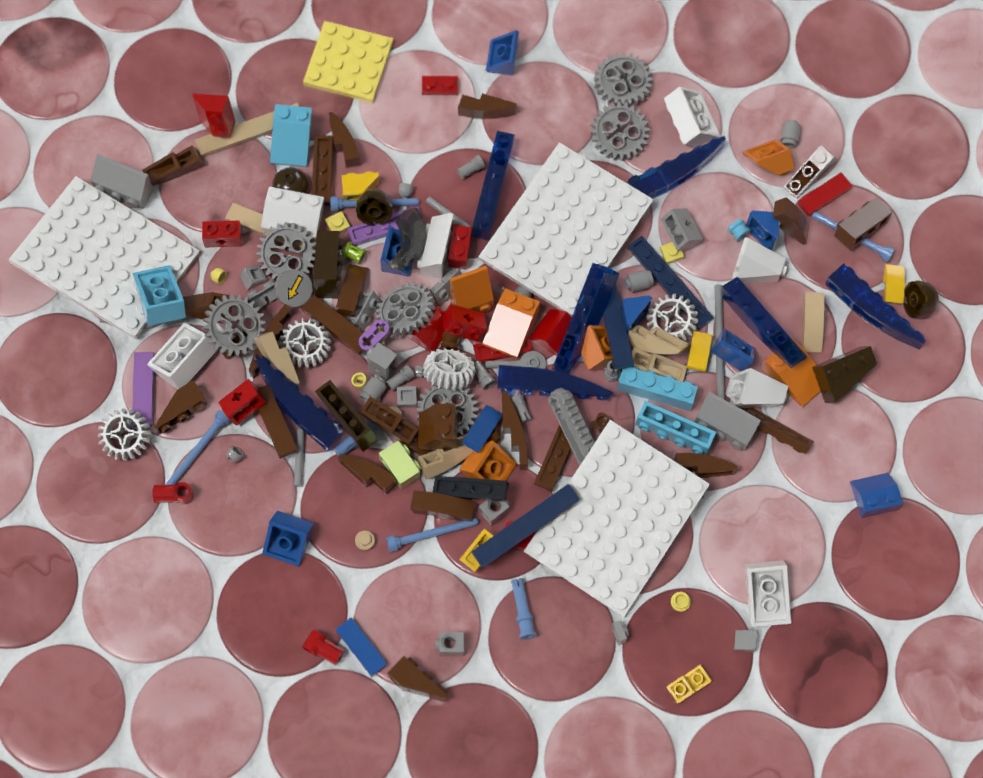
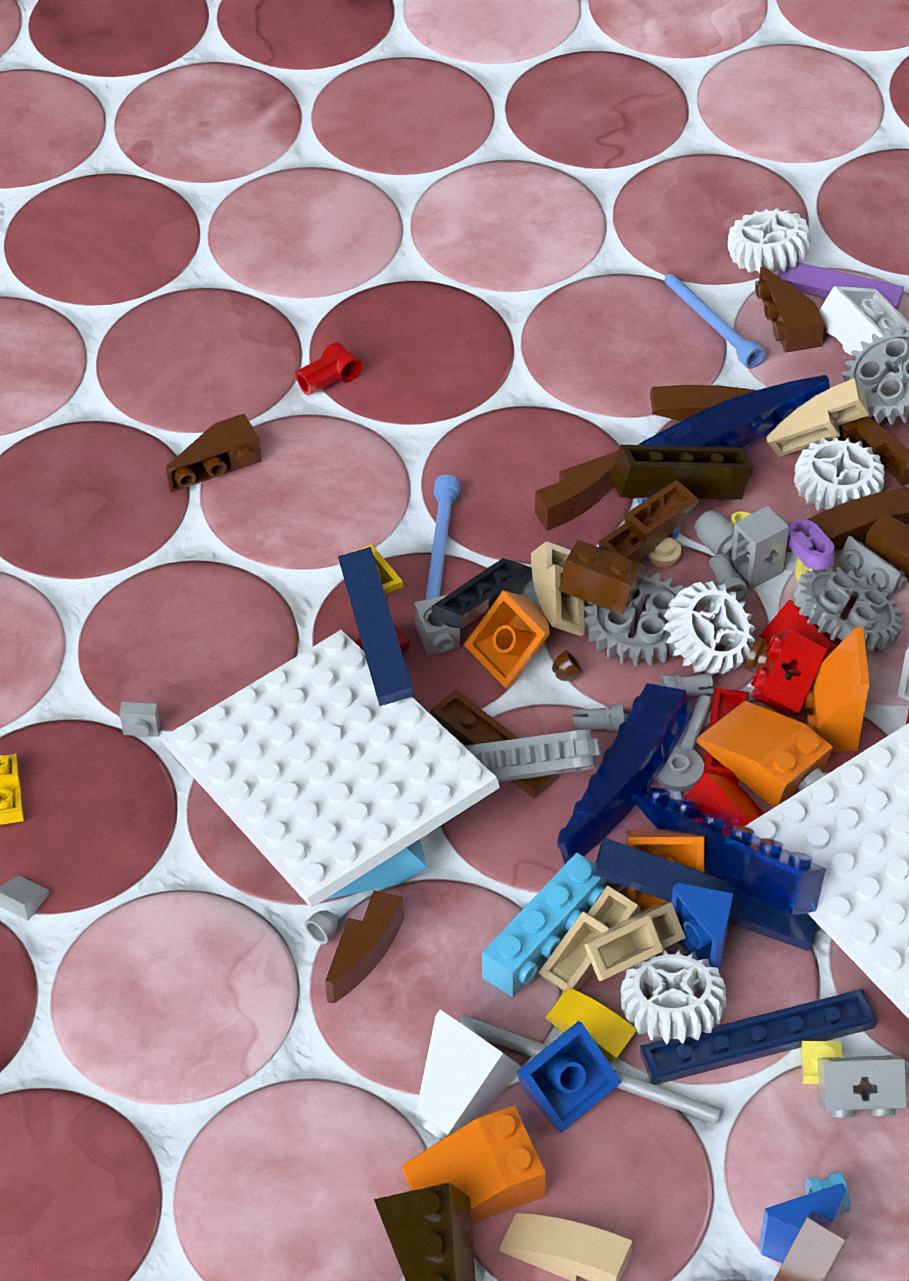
camera: 115 degrees right, 20 degrees down
red piece [152,482,194,504] -> none
red brick [218,379,267,426] -> none
light grey hinge [226,446,244,463] -> none
blue slope [262,511,314,567] -> none
light grey bar [294,429,304,487] -> none
blue tile [335,618,387,677] -> none
tan plate [355,531,375,550] -> none
yellowish green piece [379,441,421,489] -> none
light grey plate [397,386,417,407] -> none
reddish brown slope [410,490,475,522] -> none
light grey hinge [429,269,461,306] -> none
light grey brick [435,632,464,656] -> none
blue tile [462,405,502,453] -> none
reddish brown slope [502,391,528,470] -> none
medium blue pin [511,578,537,640] -> none
reddish brown plate [591,412,614,434] -> none
light grey brick [624,270,653,292] -> none
medium azure brick [635,401,716,455] -> none
light yellow plate [671,592,691,612] -> none
light grey slope [695,392,761,451] -> none
clear blue slope [722,277,807,368] -> none
white slope [730,237,787,286] -> none
reddish brown plate [742,408,814,454] -> none
white slope [744,560,791,627] -> none
blue slope [850,473,903,518] -> none

